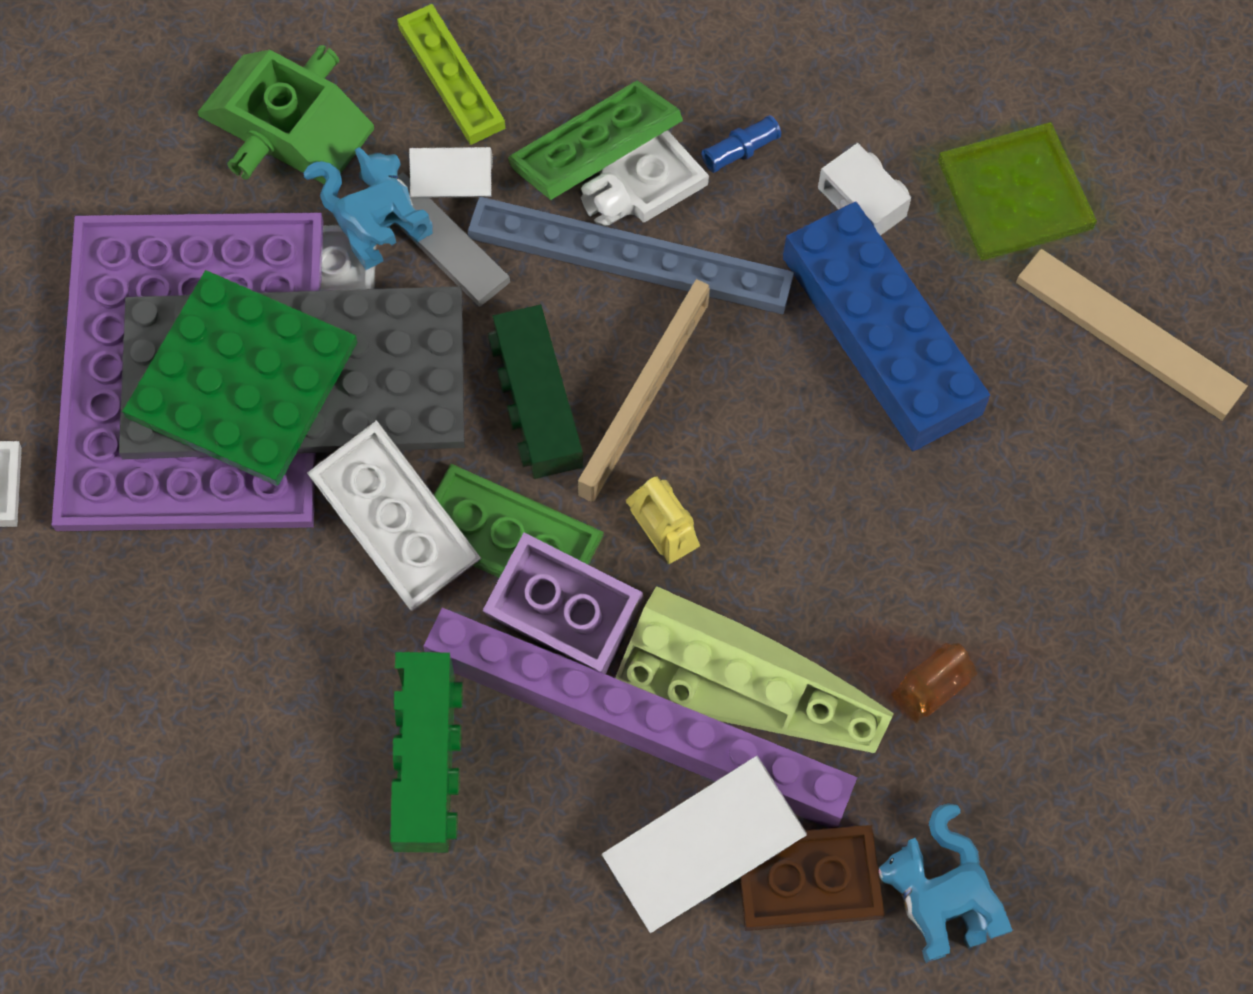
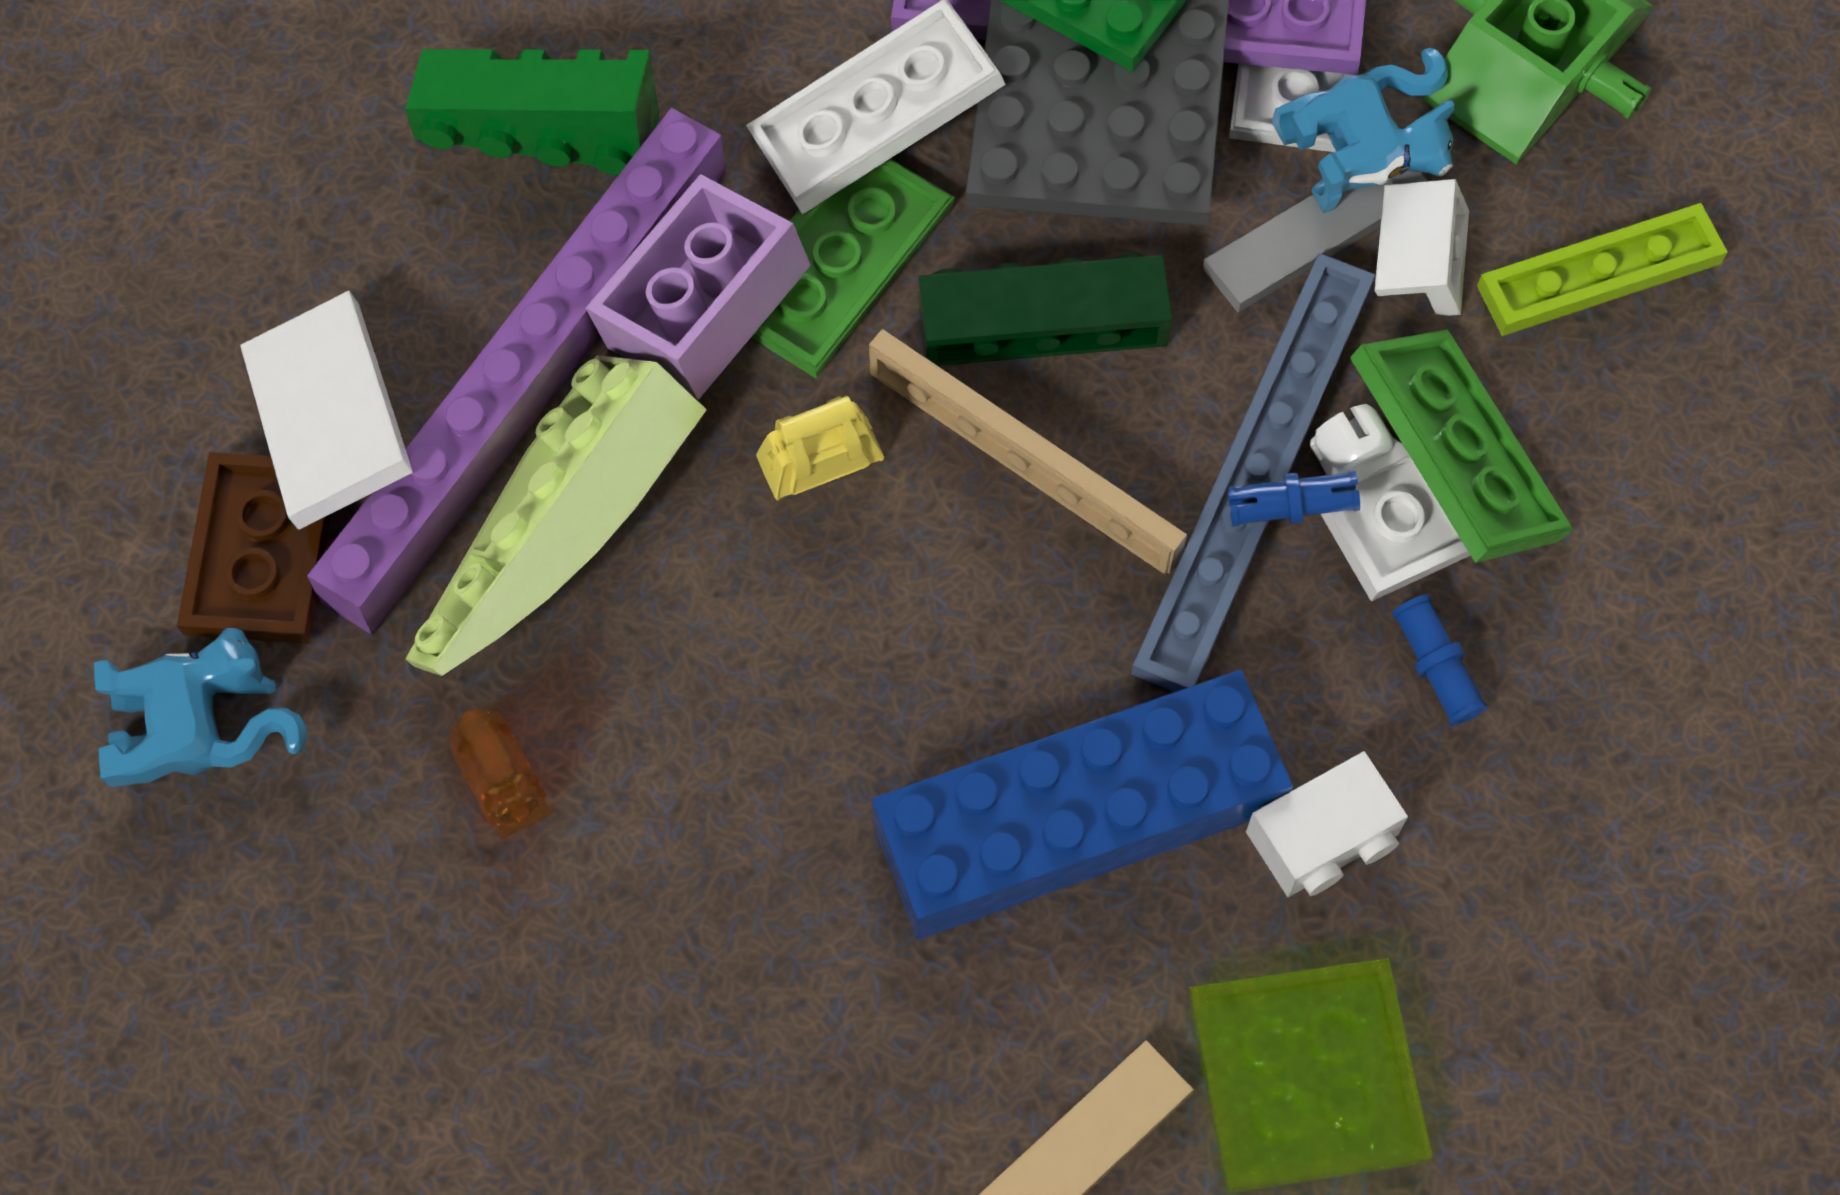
camera: 100 degrees right, 0 degrees up
none -> blue pin [1227,470,1360,527]

